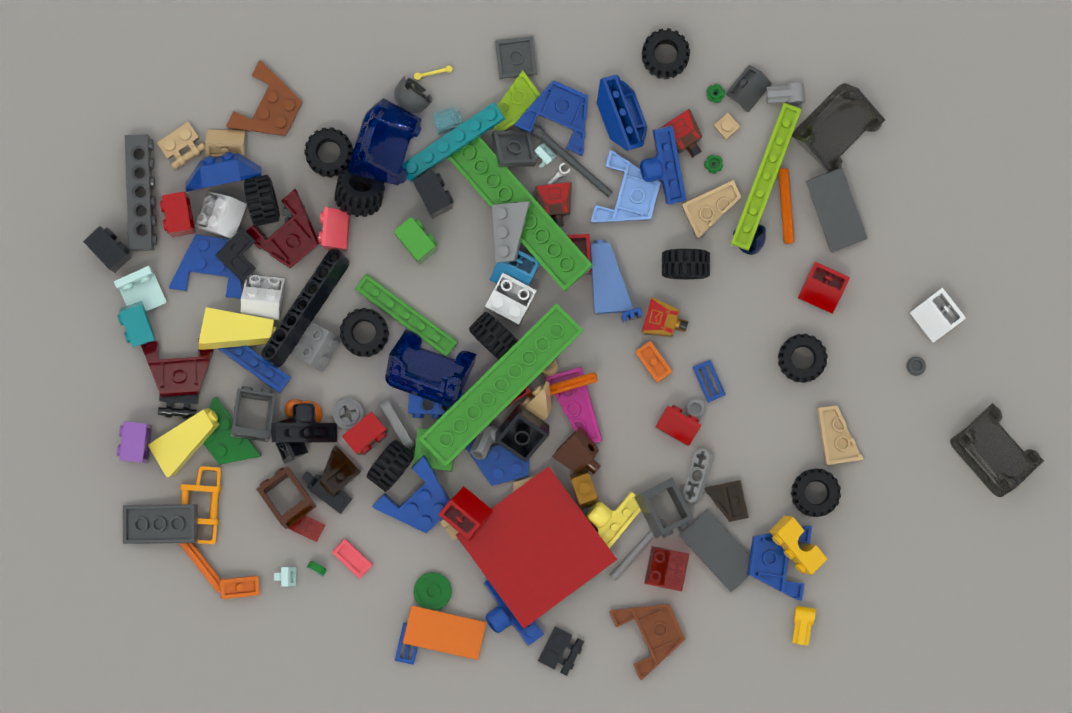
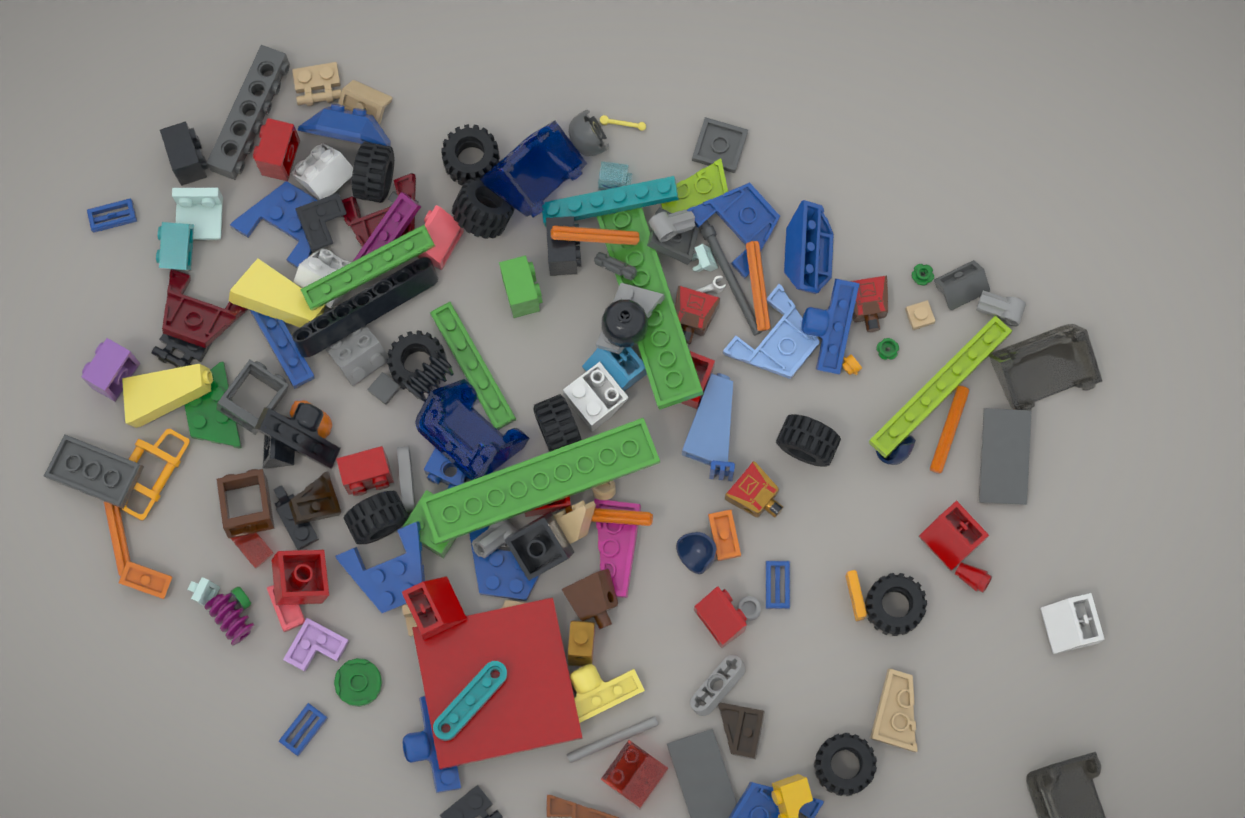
camera: 20 degrees right, 10 degrees down
dark orange wing [226,60,303,136] -> none
flat silver gear [333,399,364,429] -> none
orange tile [402,605,487,660] -> none
dark grey window [634,477,694,539] -> none
black tyre [642,28,690,79] -> none
tan wing [681,180,741,239] -> none
dark grey plate [906,357,926,376] -> none
none -> blue tile [87,198,138,233]
none -> magenta piece [204,593,254,646]
none -> red brick [271,550,329,605]
none -> lavender plate [283,618,349,672]
none -> bright green tile [300,225,435,311]
none -> magenta plate [352,192,422,262]
none -> dark grey tile [367,372,401,405]
none -> black piece [402,350,454,402]
none -> teal plate [433,661,507,741]
none -> orange axle [550,226,640,245]
none -> dark grey axle [594,252,637,280]
none -> black cylinder [602,299,648,347]
none -> light grey piece [648,210,695,243]
none -> dark blue helmet [676,532,717,574]
none -> orange axle [746,241,771,331]
none -> light orange plate [842,354,862,375]
none -> light orange tile [845,570,867,621]
none -> red cone [955,562,992,593]

